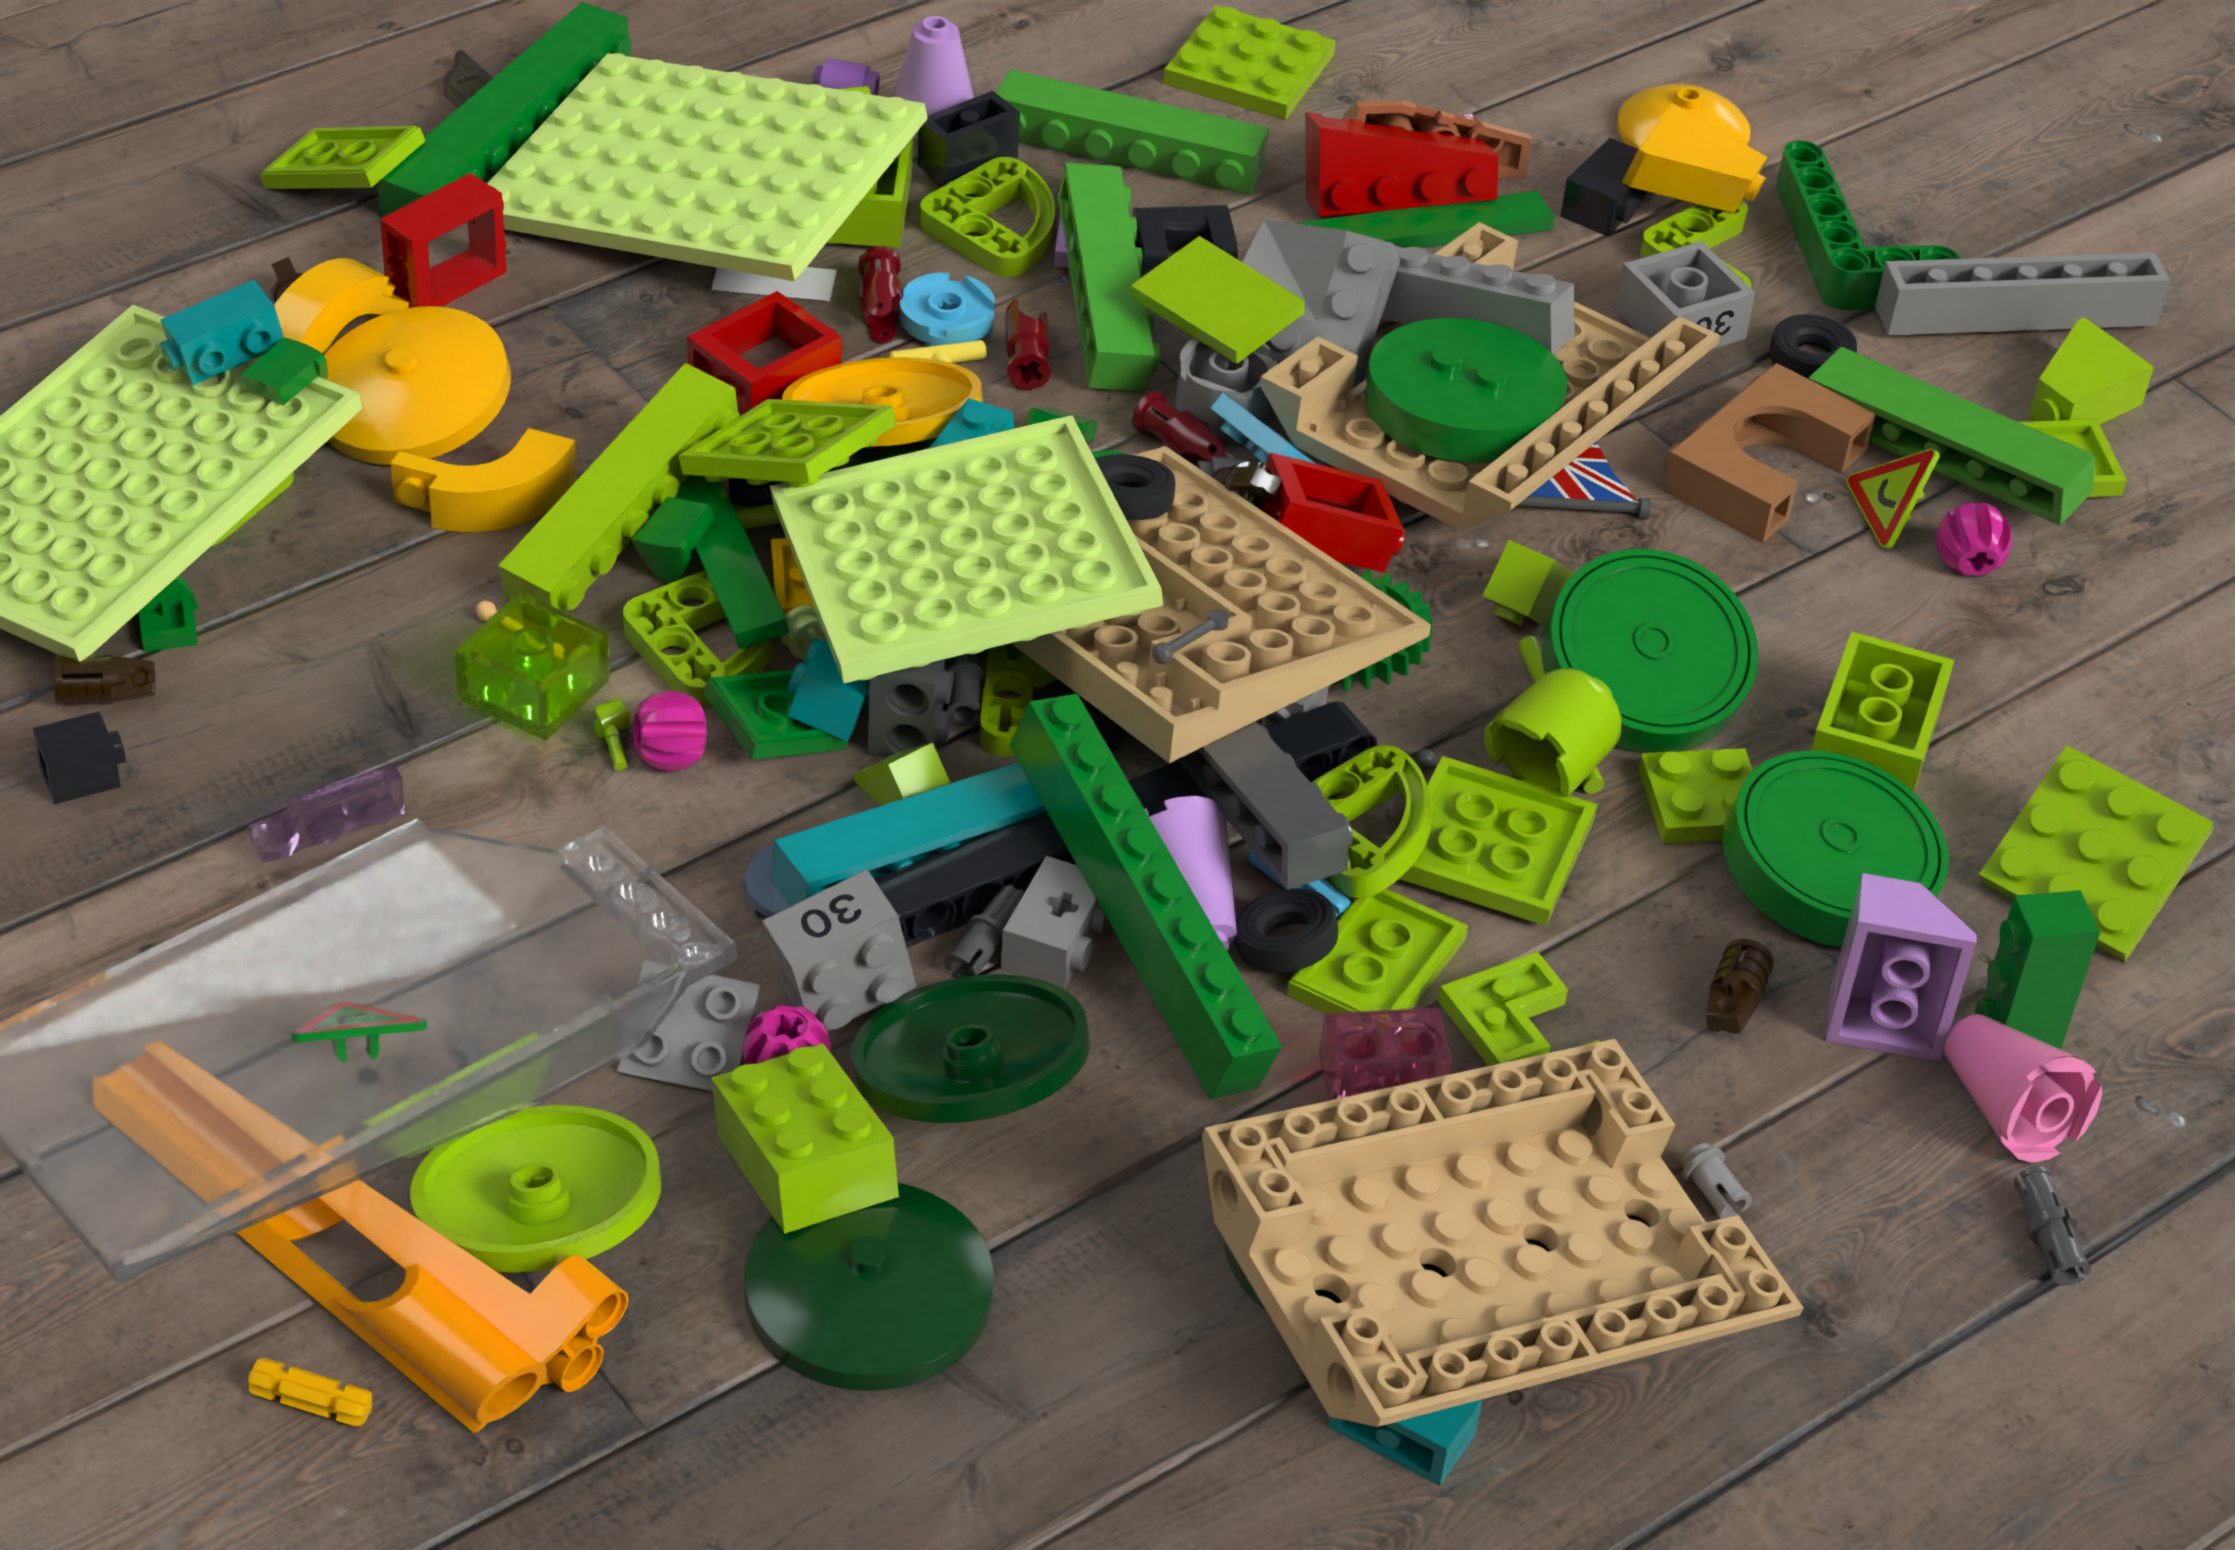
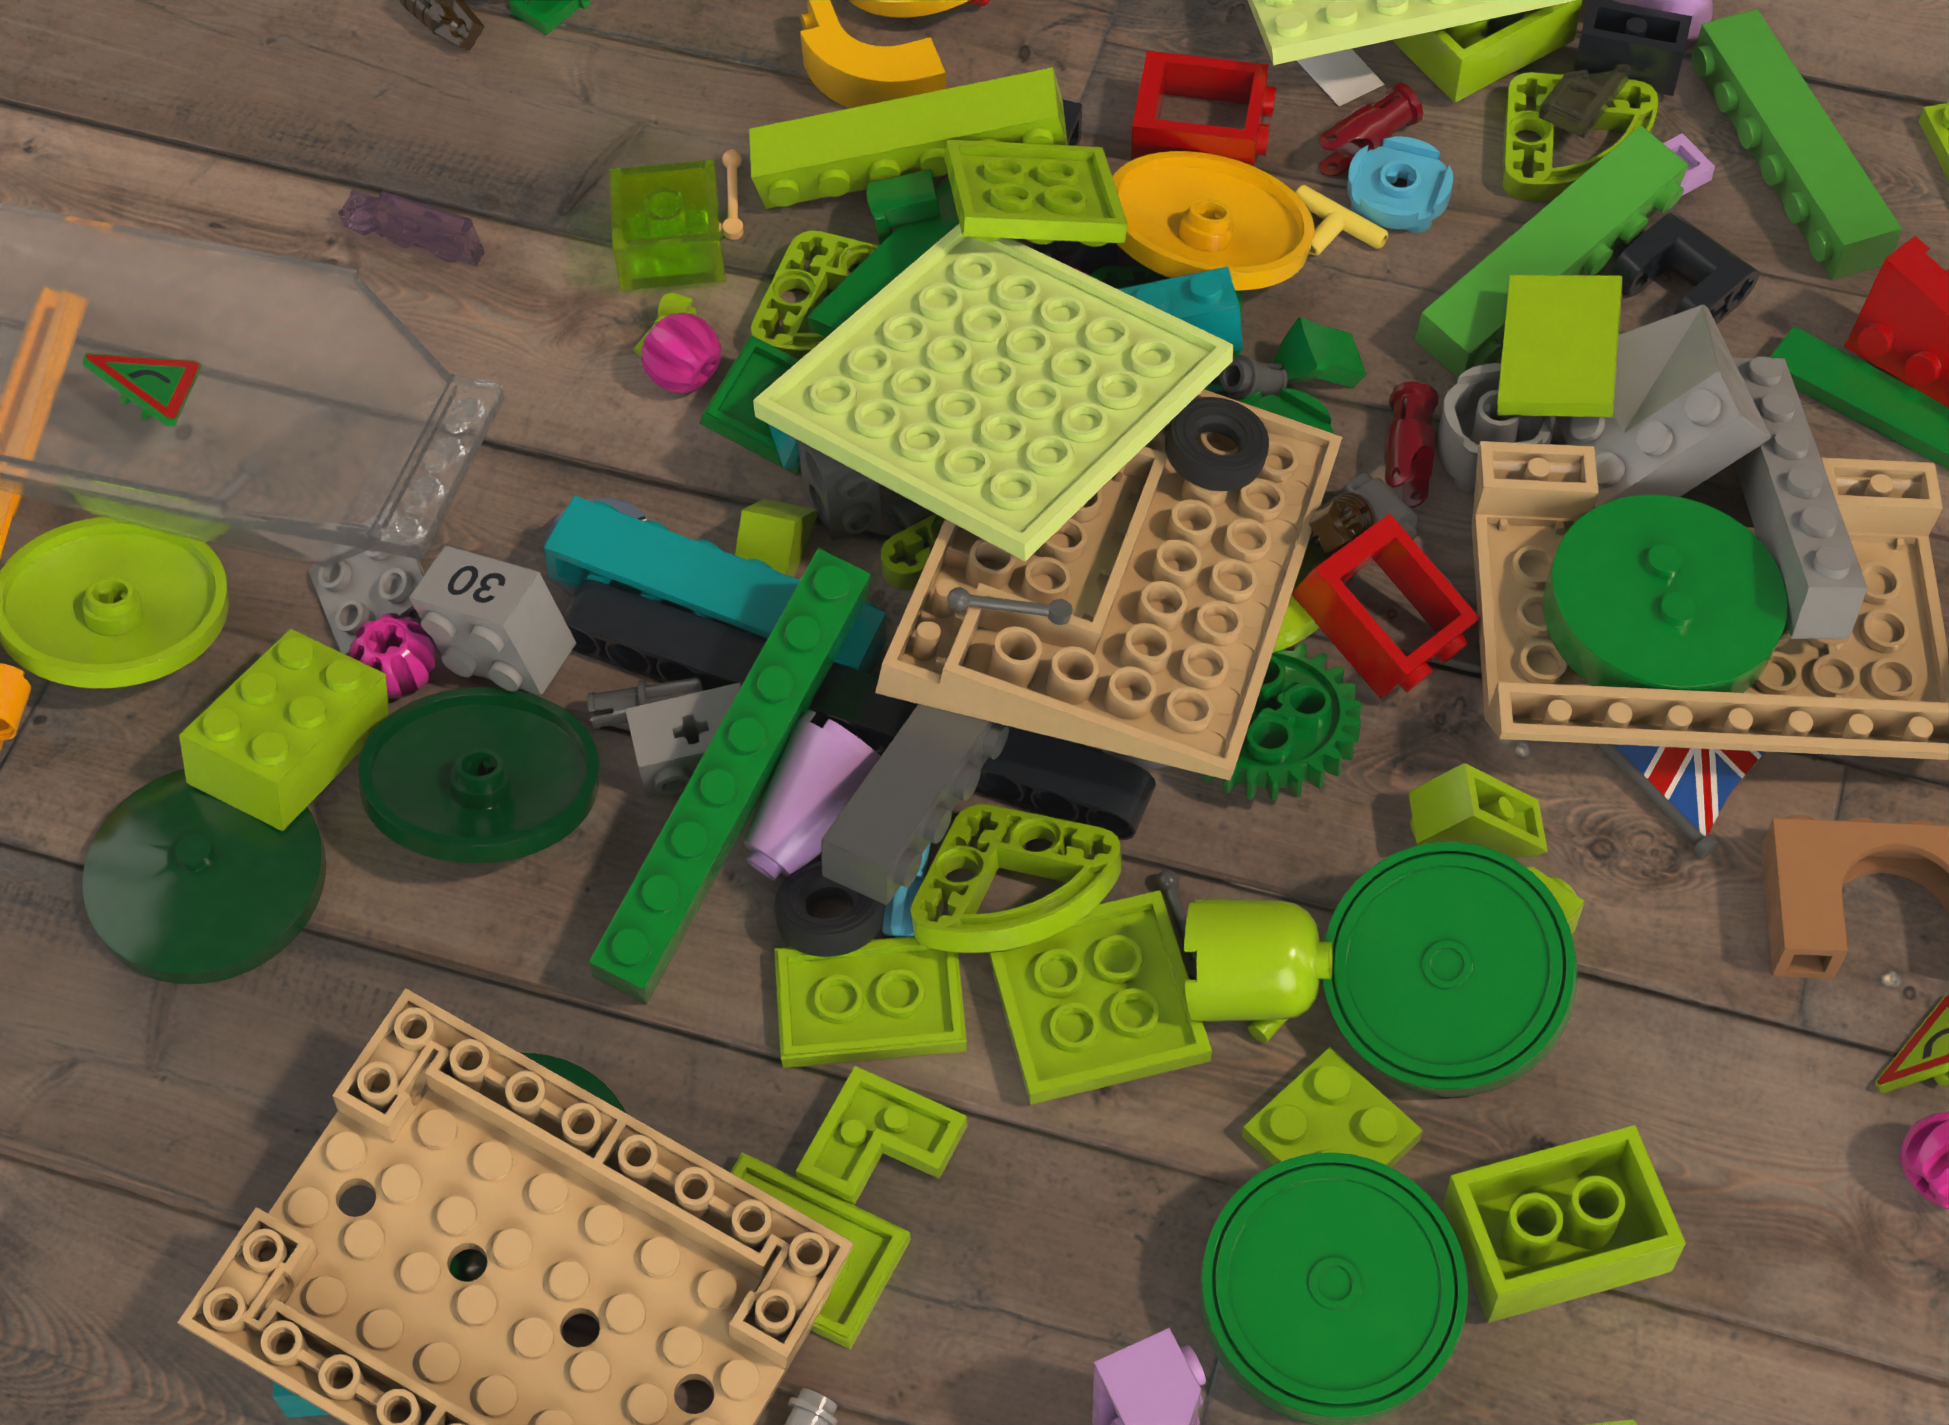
camera: 60 degrees right, 15 degrees up
black brick [33,711,126,804] -> none
dark red piece [1005,299,1051,390] -> none
medium azure plate [1211,393,1315,464] -> none
clear pink brick [1319,1007,1452,1101] -> none
dark brown hinge [1706,939,1774,1034] -> none
none -> clear smoke tile [1538,63,1632,138]

